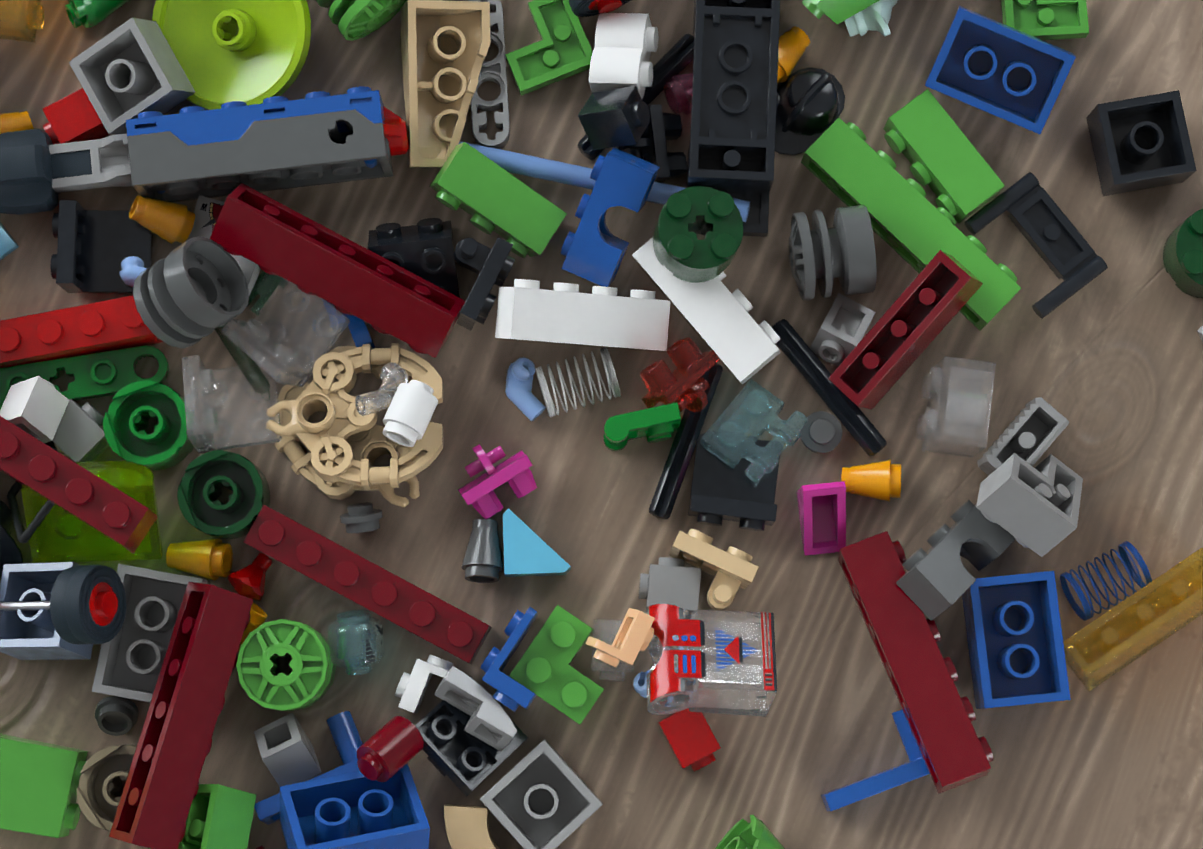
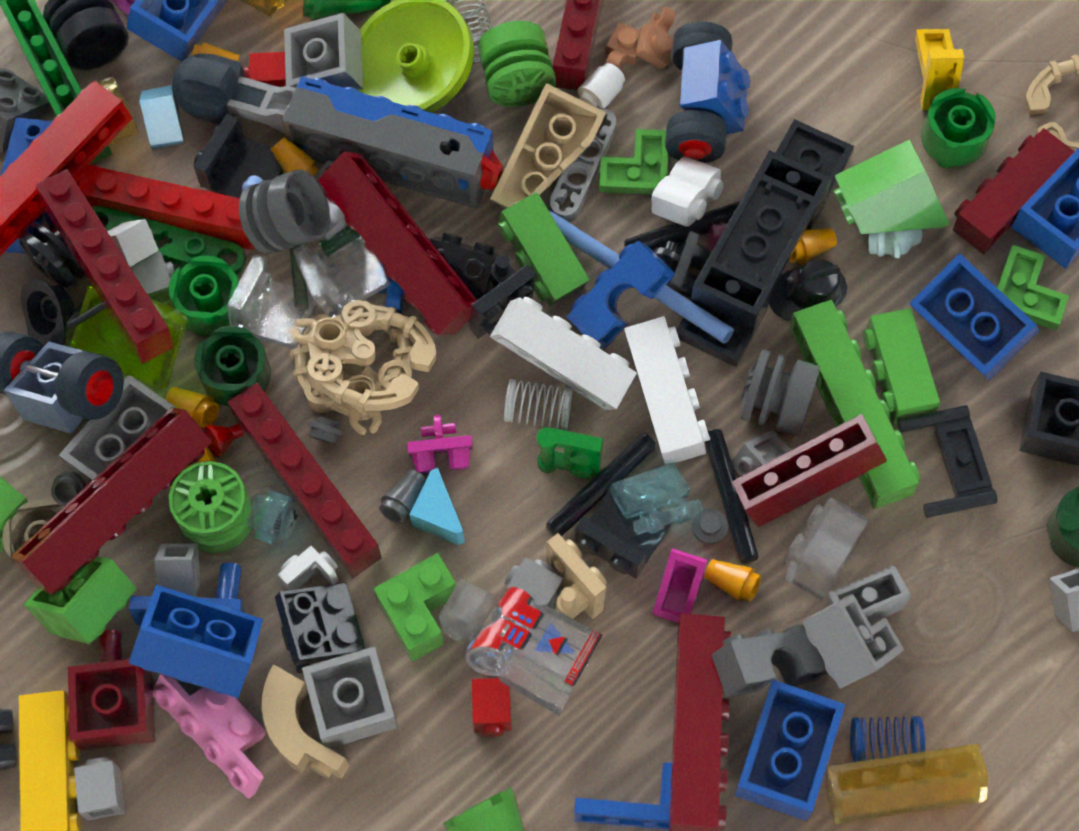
camera: 30 degrees right, 15 degrees down
clear arm [355,362,409,416] -> none
dark red brick [357,716,424,782] -> none
white brick [382,380,438,447] -> none
light grey slope [434,666,517,751] -> none
blue bracket [480,607,538,712] -> none
light blue arm [505,357,546,422] -> none
black brick [578,86,651,150] -> none
light nougat bracket [586,608,655,668] -> none
clear red hips [639,337,720,412] -> none
dark green brick [653,186,743,283] -> none

